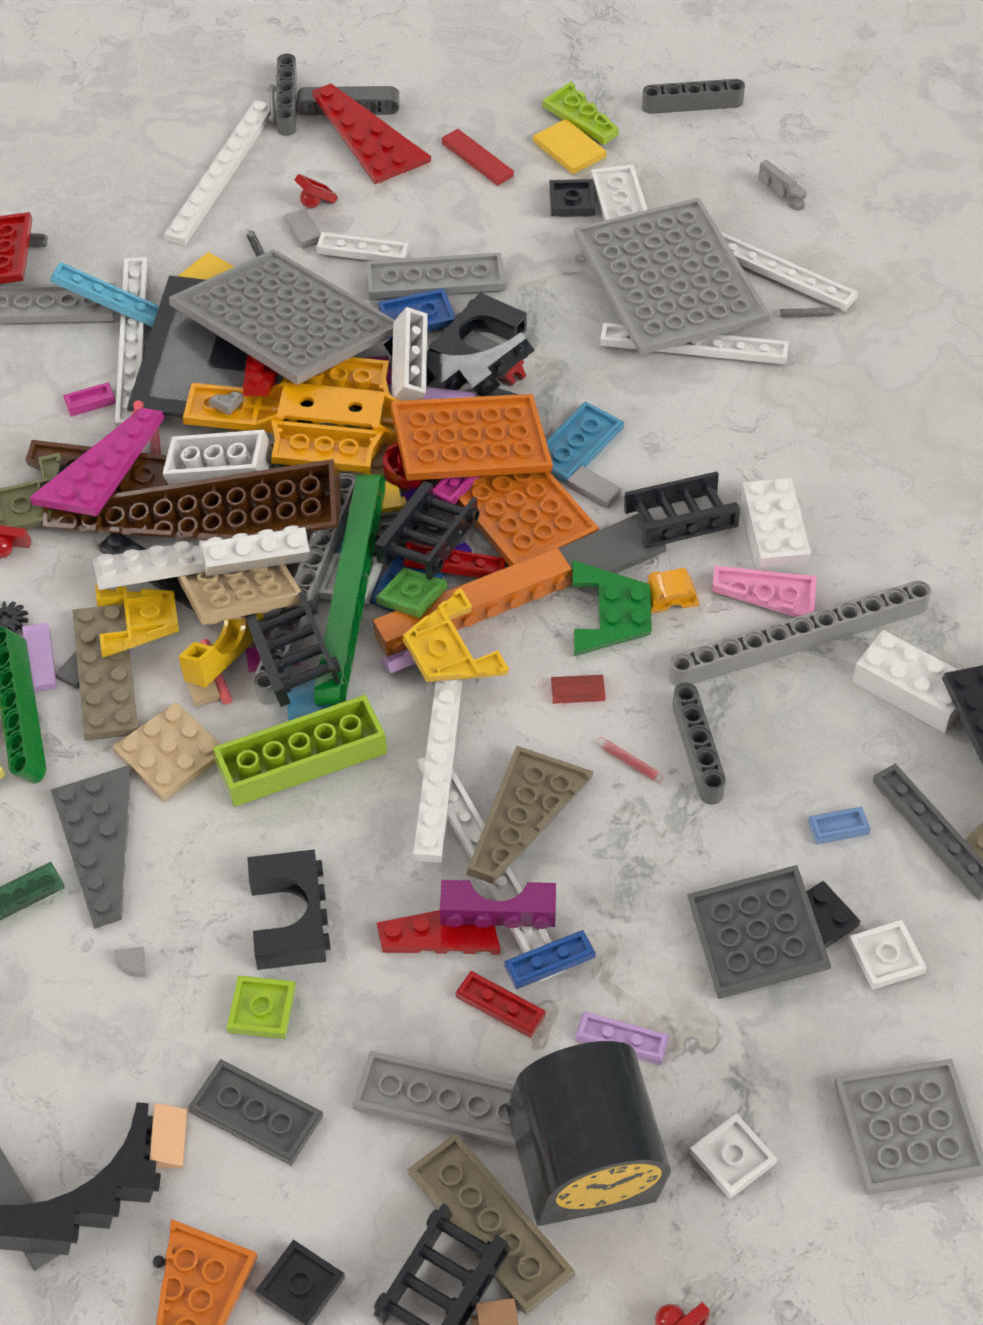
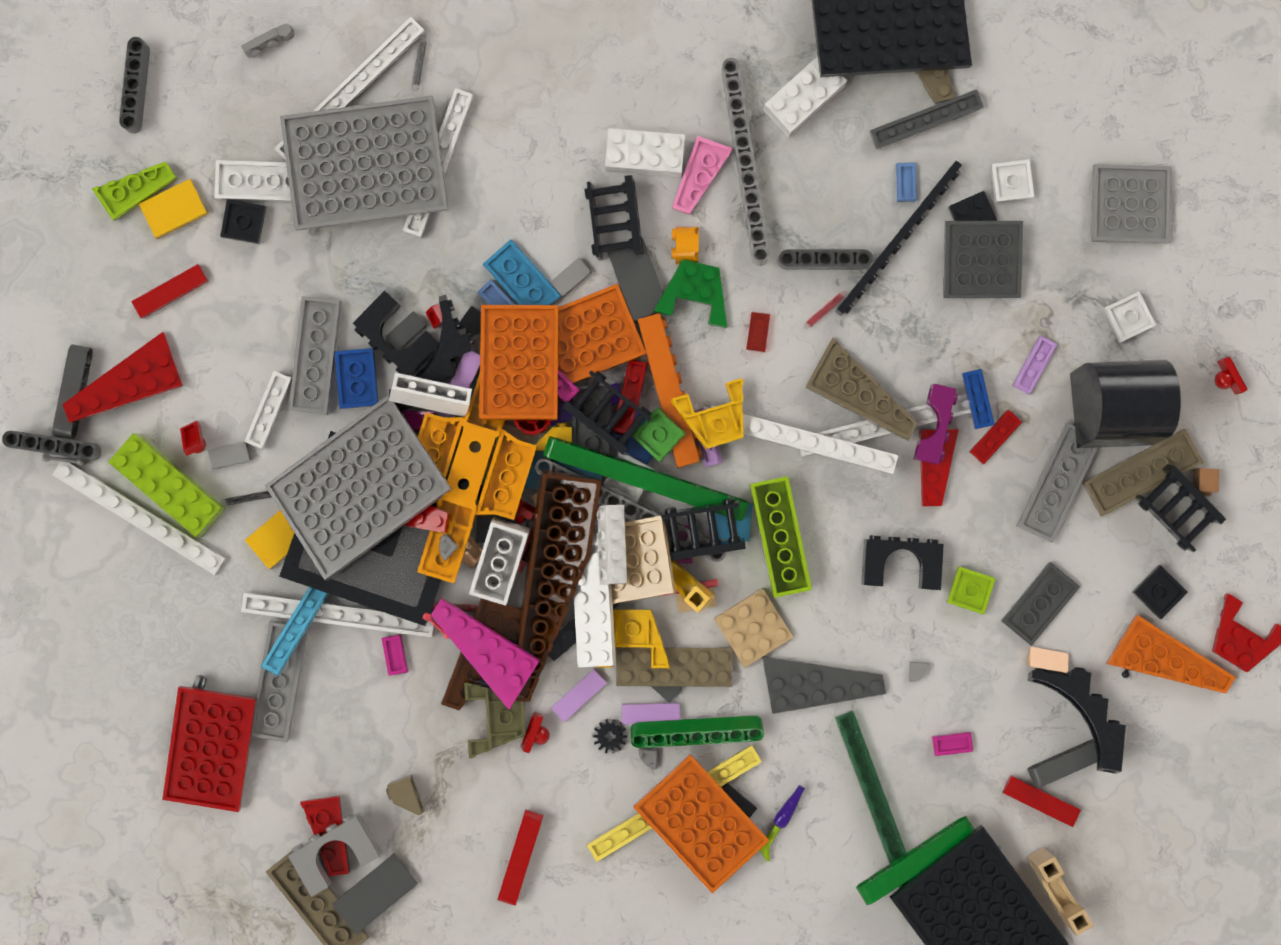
camera: 80 degrees left, 35 degrees up
none -> lime brick [108,433,226,537]
none -> medium blue tile [477,279,515,305]
none -> lavender tile [551,669,607,722]
none -> black plate [835,160,962,316]
none -> dark pink tile [932,732,973,756]

